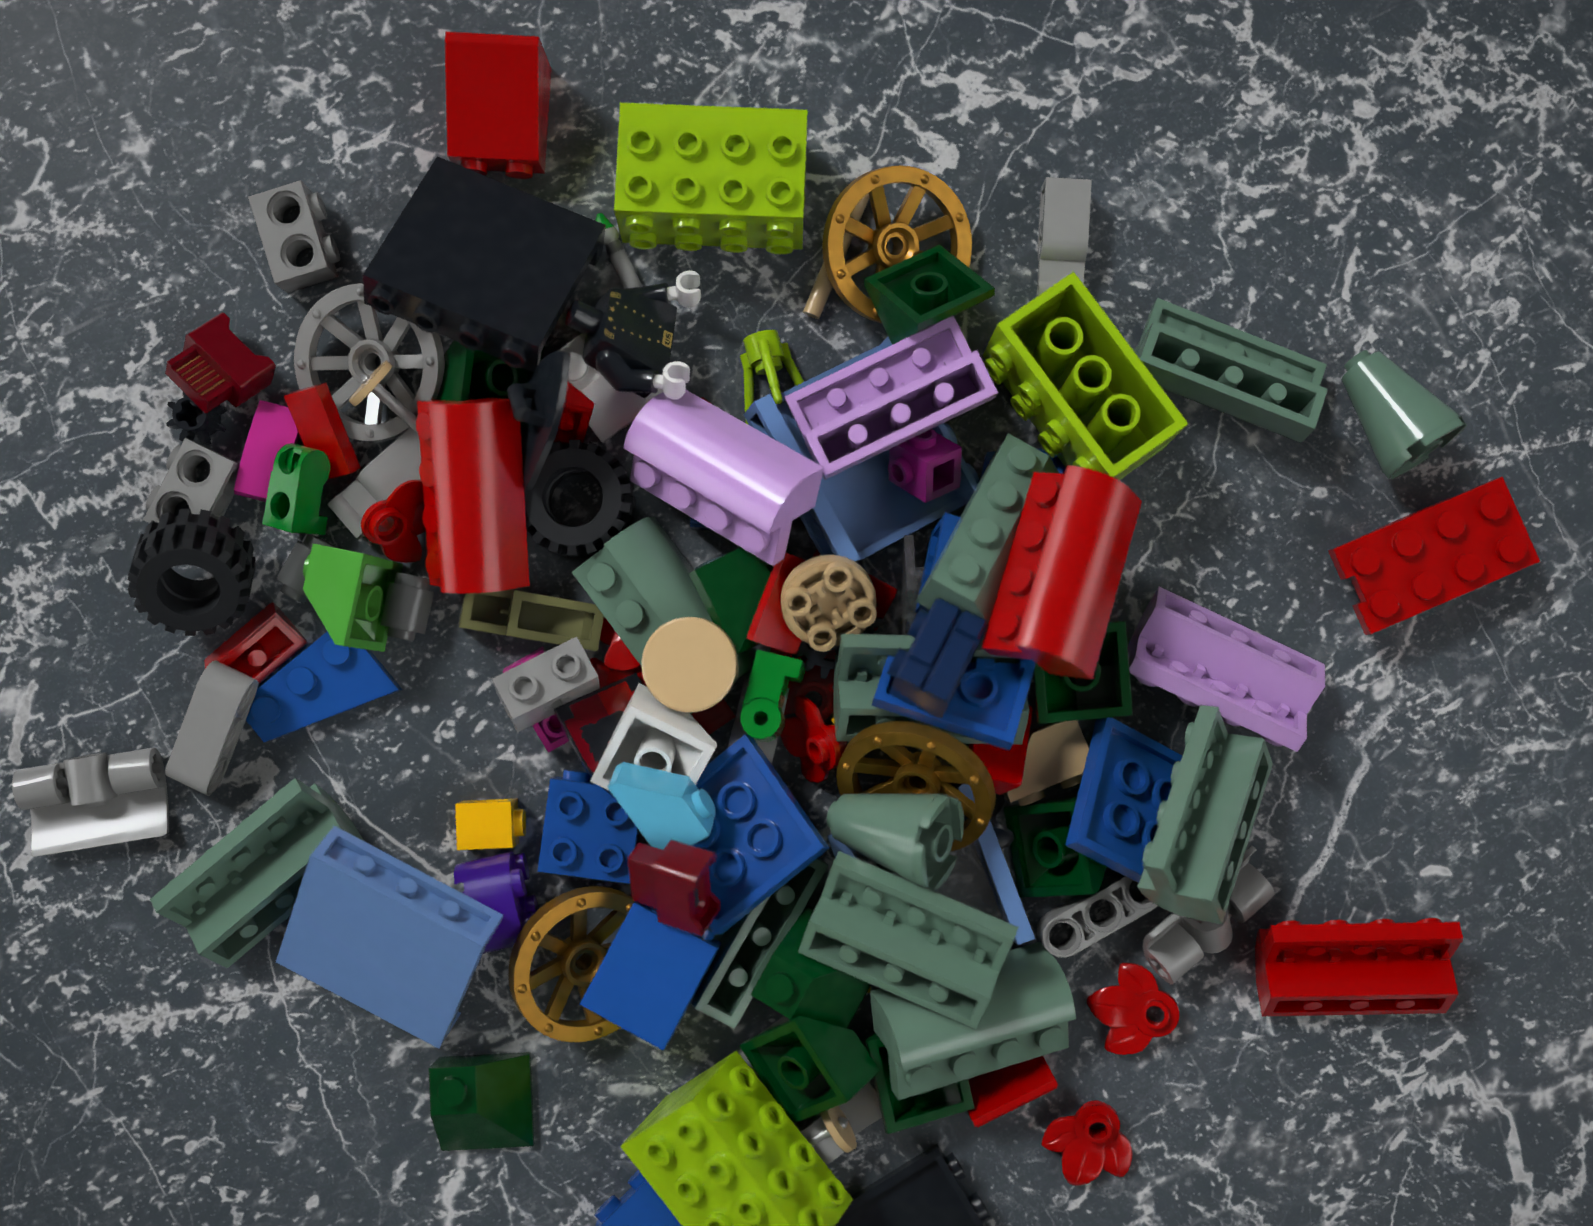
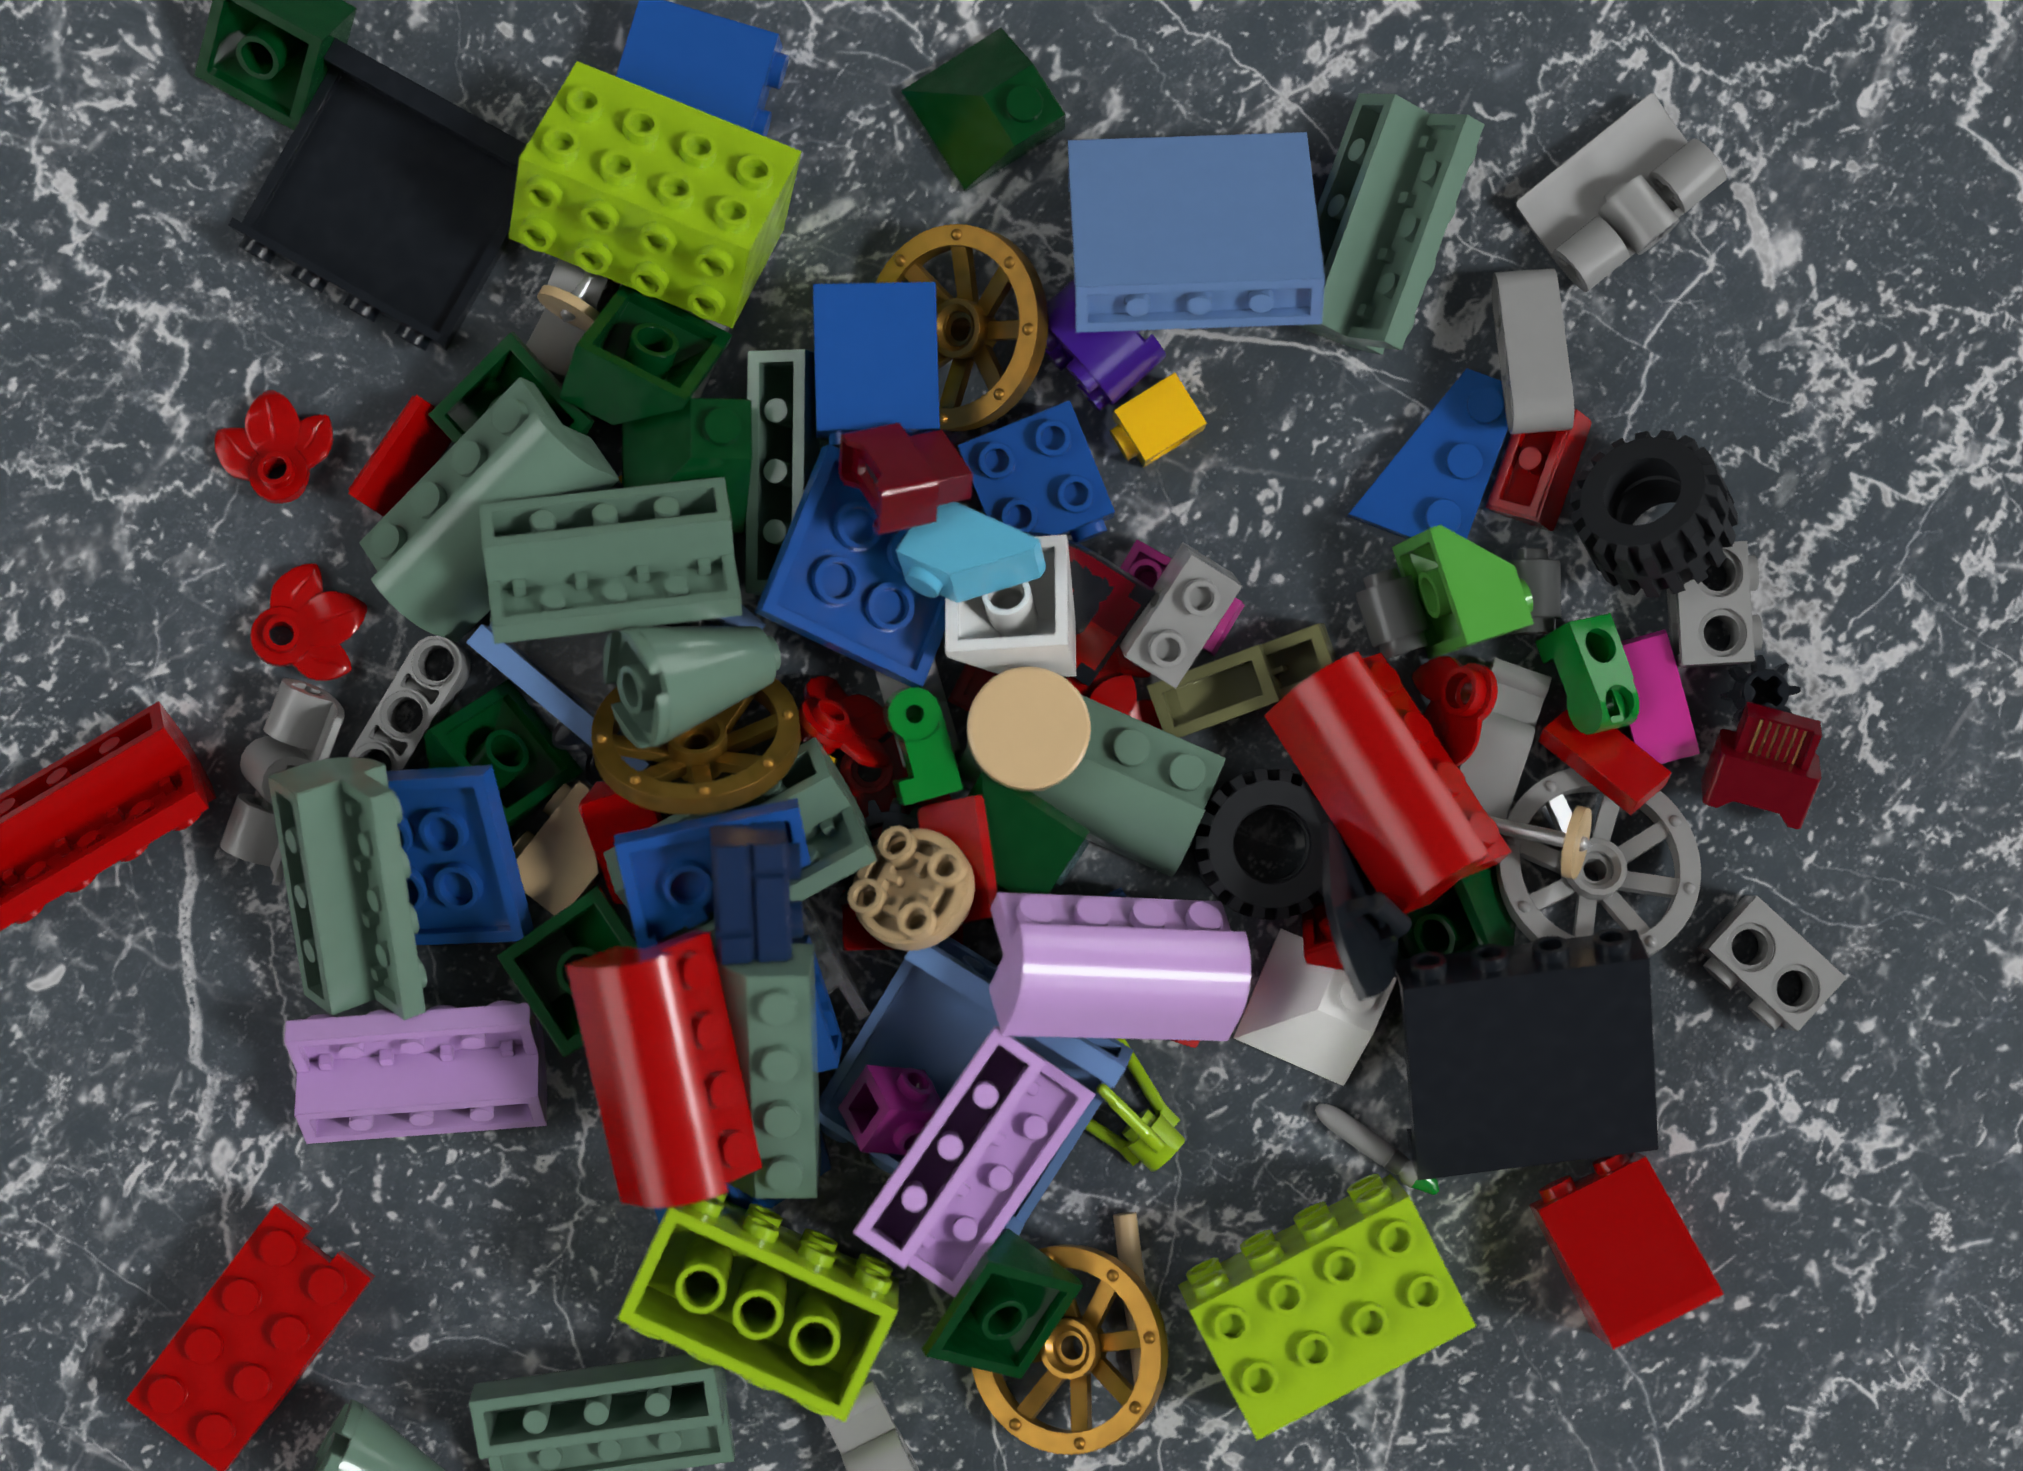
camera: 150 degrees right, 0 degrees up
black torso [565,270,701,400] -> none

